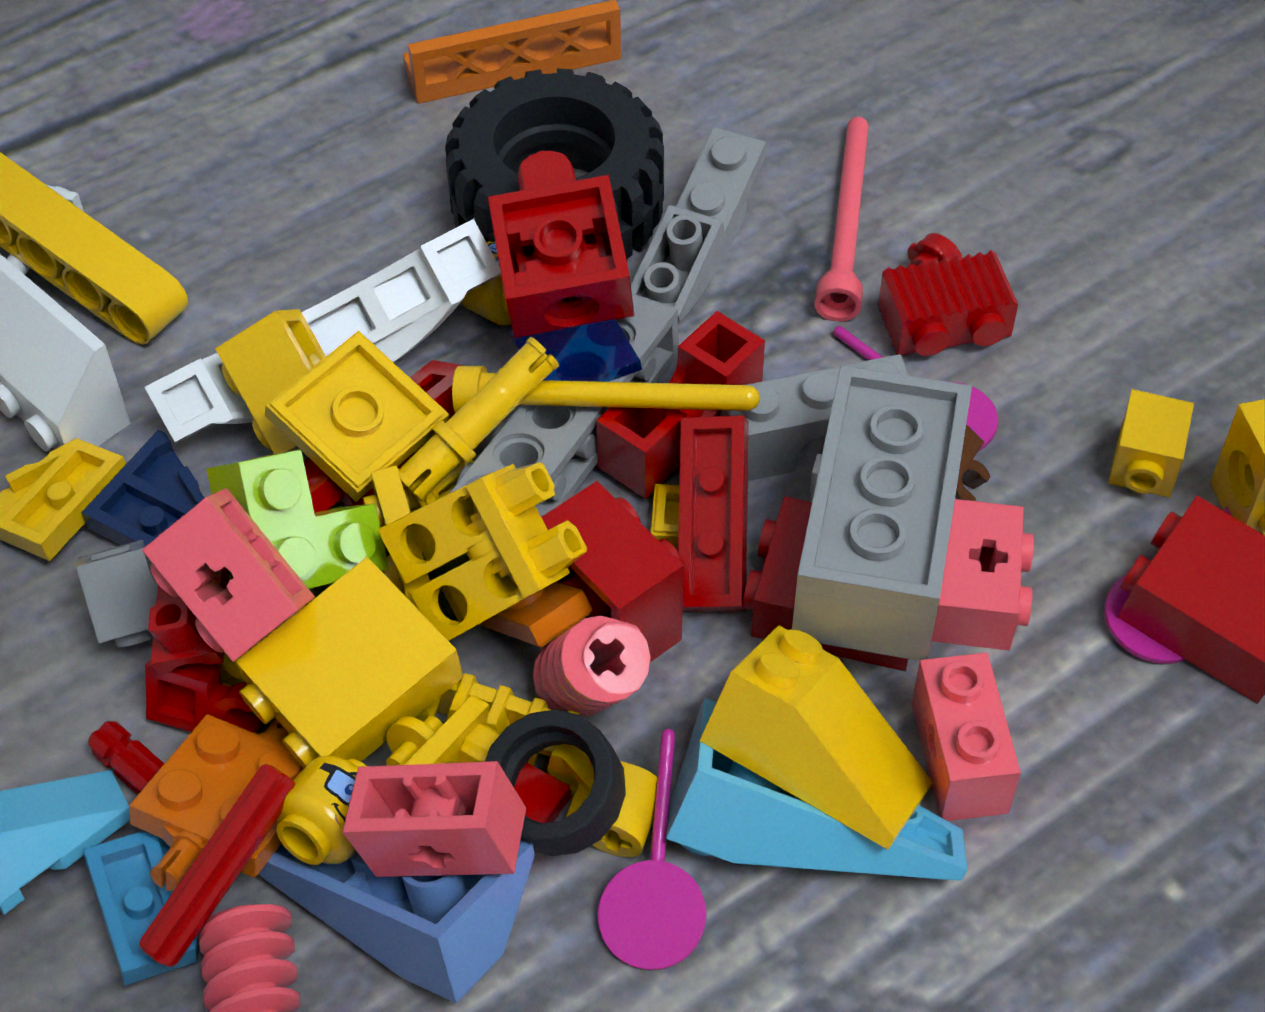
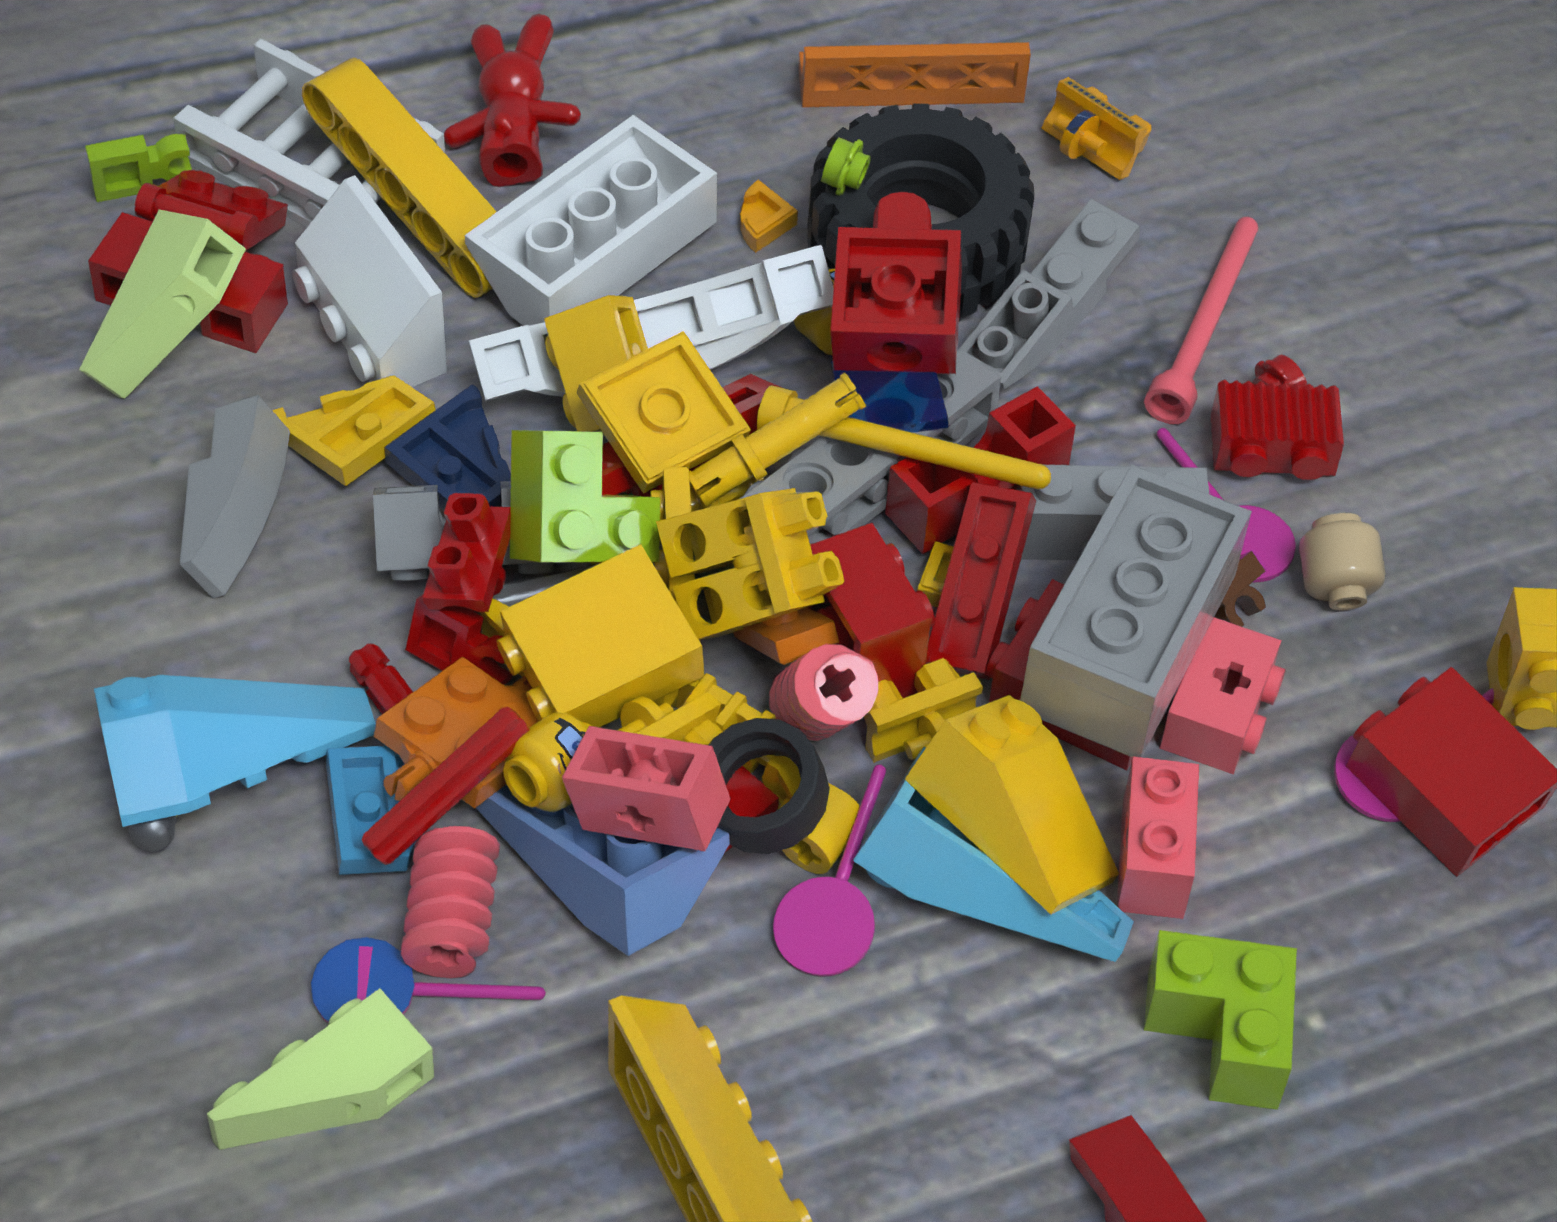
camera: 10 degrees right, 0 degrees up
coral brick [142,488,315,662] -> none
yellow brick [1108,389,1194,498] -> none
none -> red animal [444,14,581,187]
none -> white slope [465,115,717,326]
none -> light orange tile [740,179,798,253]
none -> lime plate [821,137,871,195]
none -> yellow hips [864,658,983,763]
none -> light orange hips [1041,77,1152,180]
none -> lime brick [1144,930,1297,1110]
none -> tan head [1299,513,1385,611]

